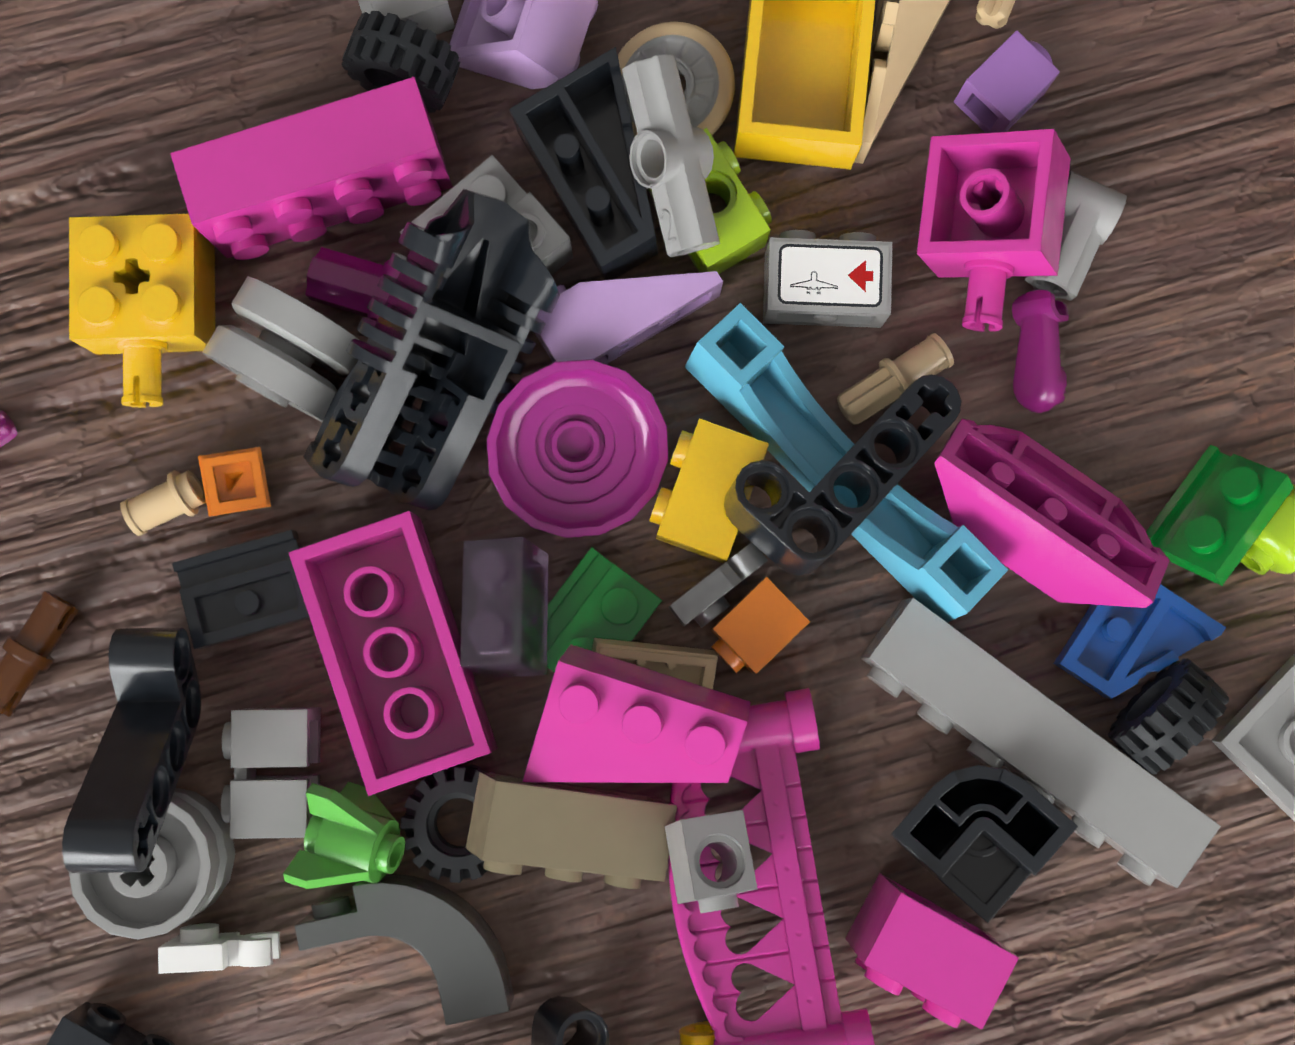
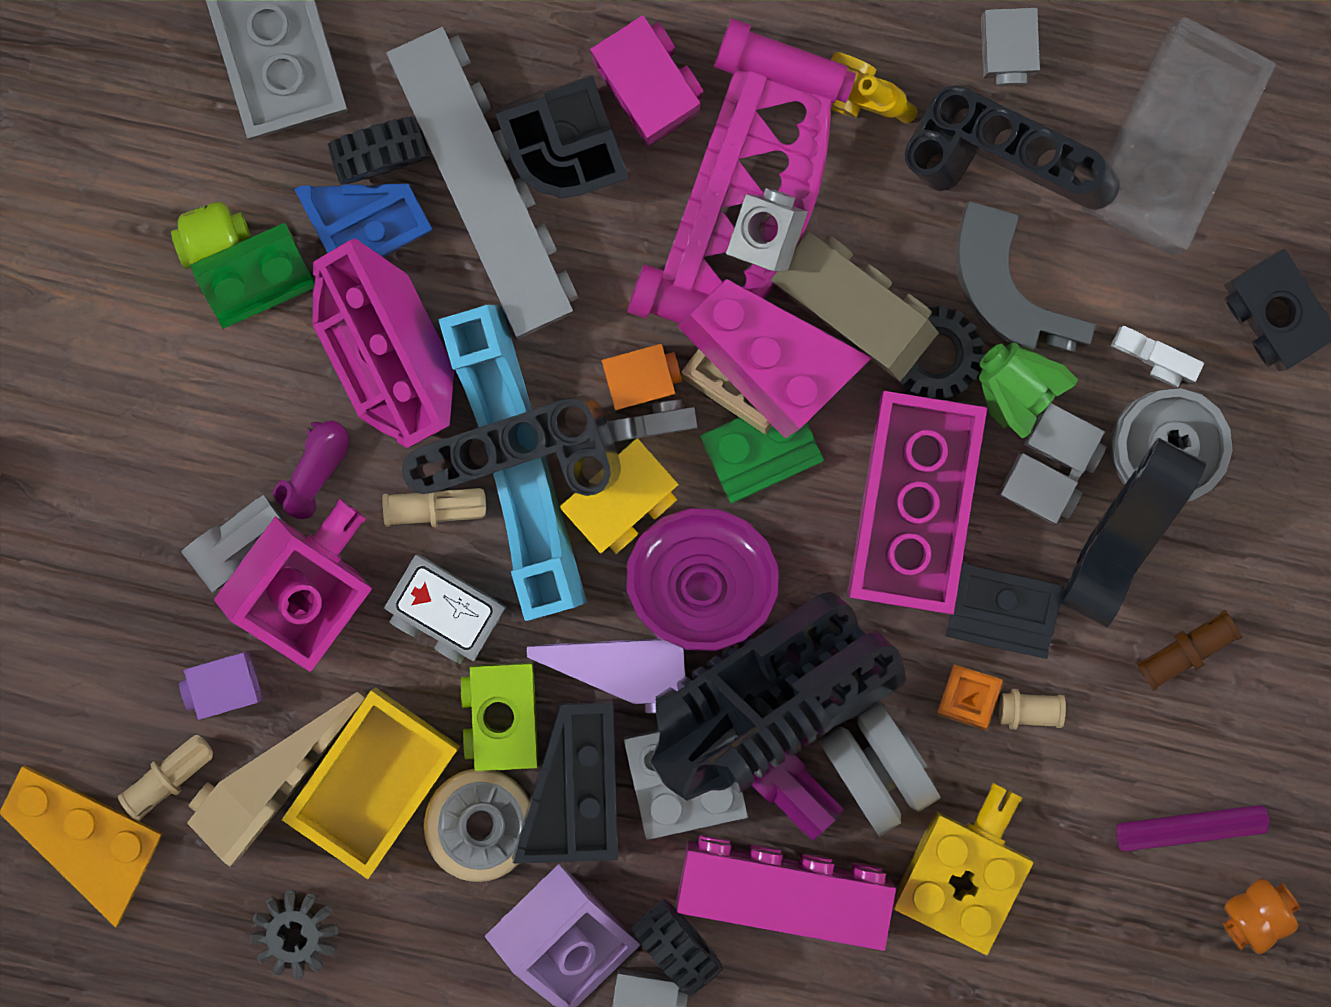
camera: 145 degrees left, 5 degrees up
clear purple brick [460,537,548,678] -> none
light grey piece [622,54,720,257] -> none

